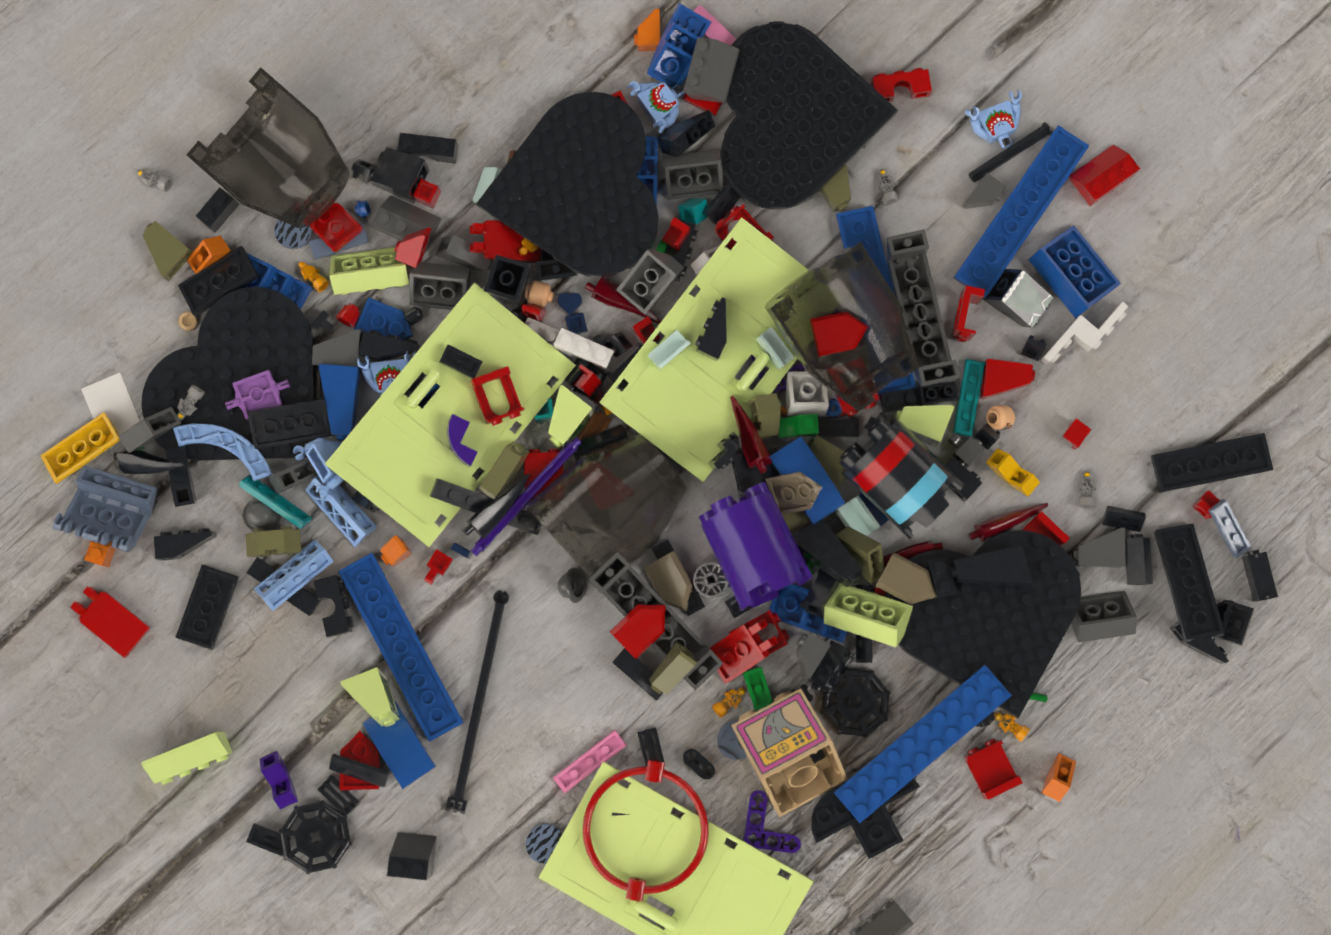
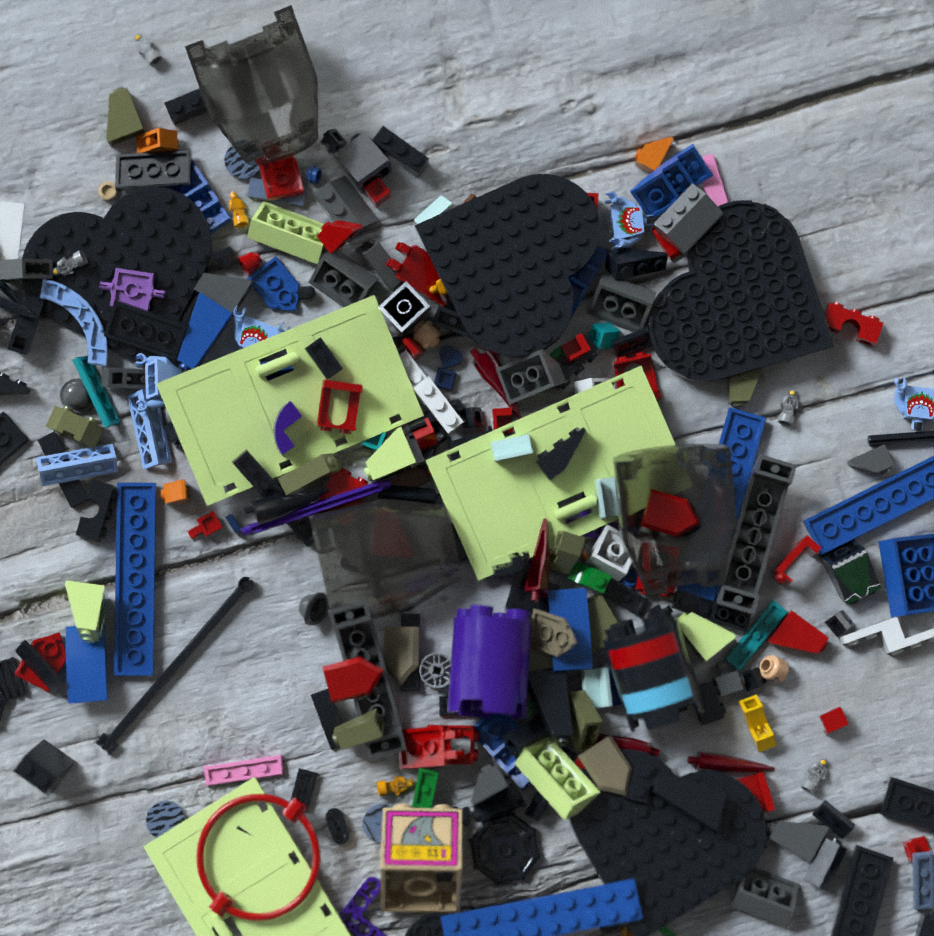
camera: 25 degrees right, 0 degrees up
black slope [358,330,421,361] -> none

